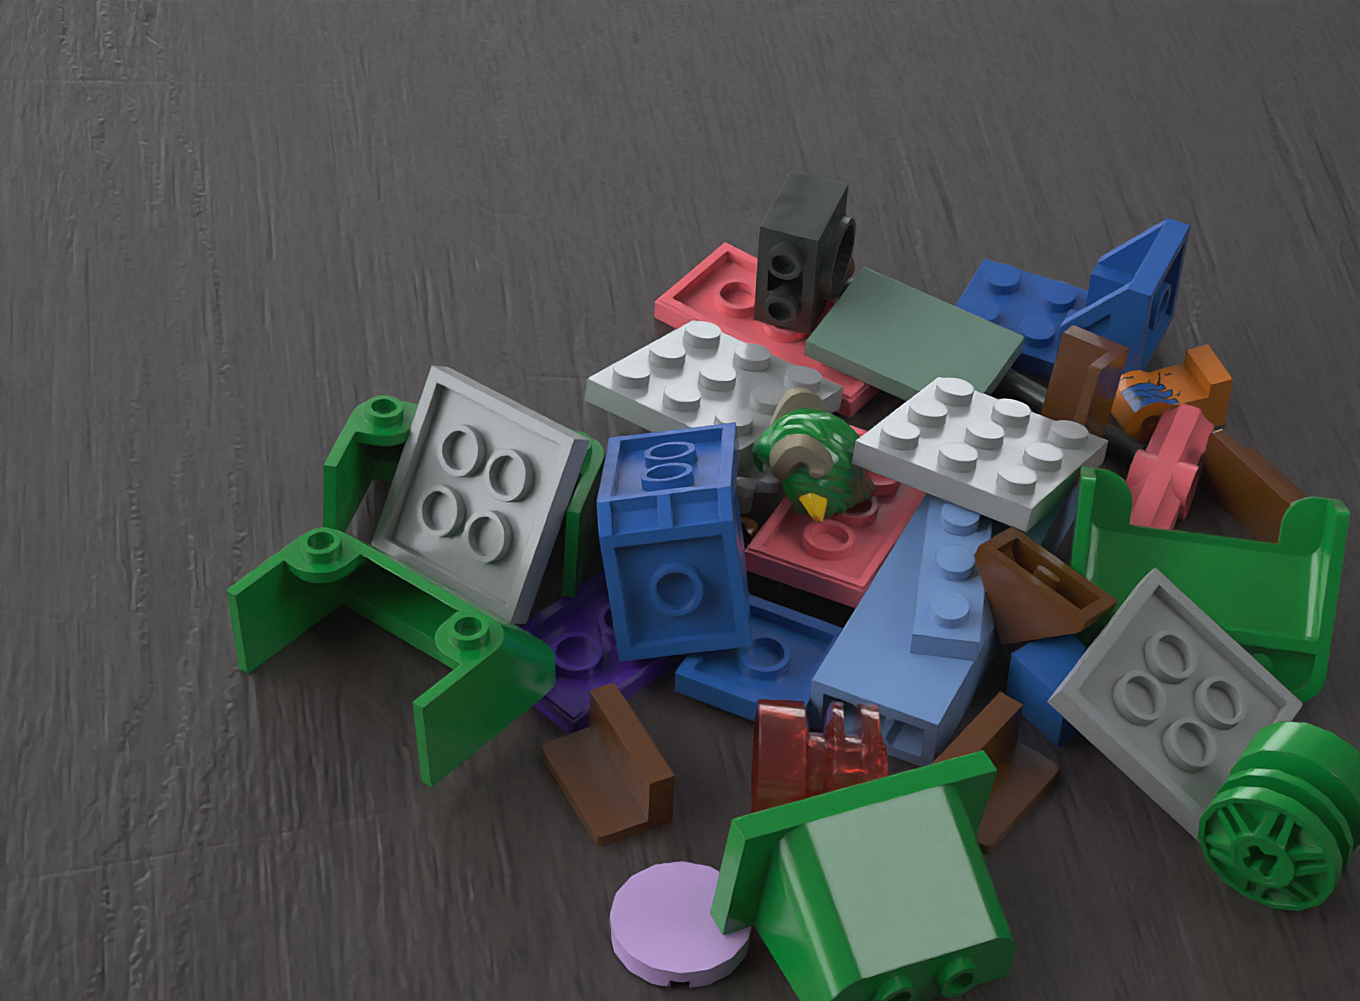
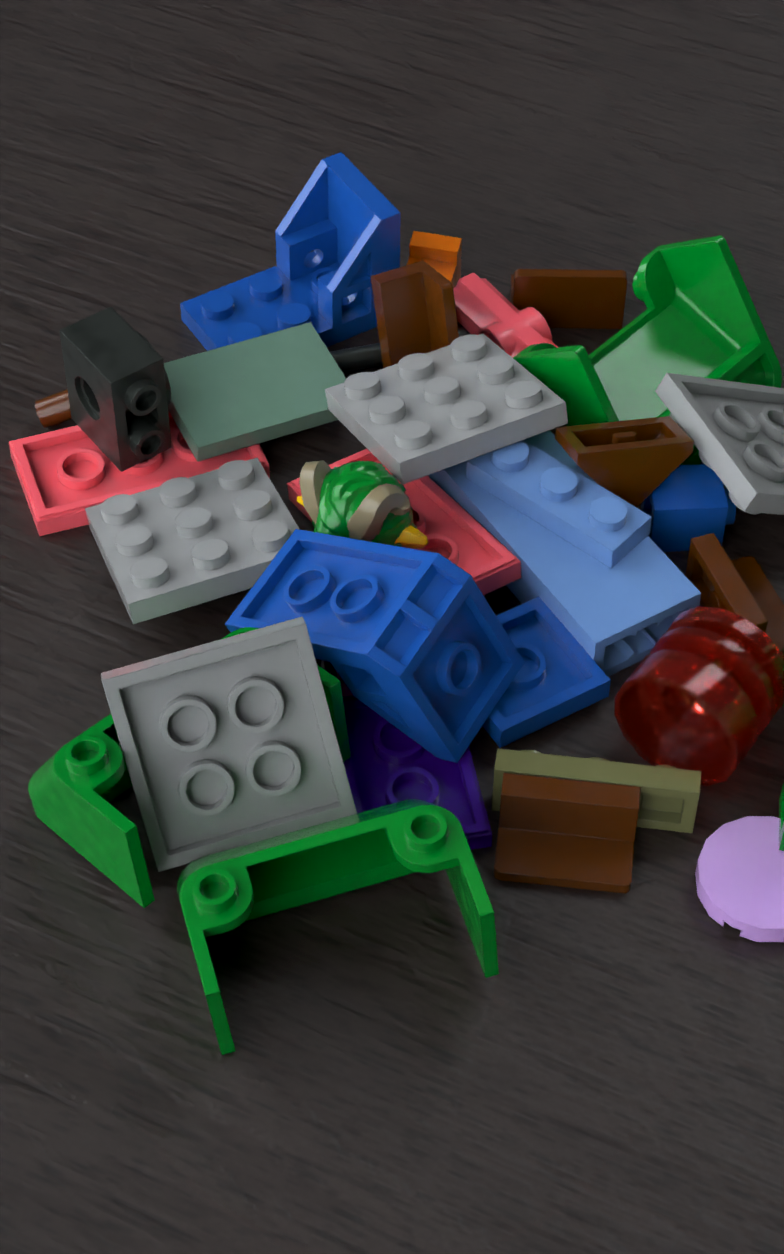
camera: 55 degrees left, 5 degrees up
none -> olive plate [492,748,701,833]

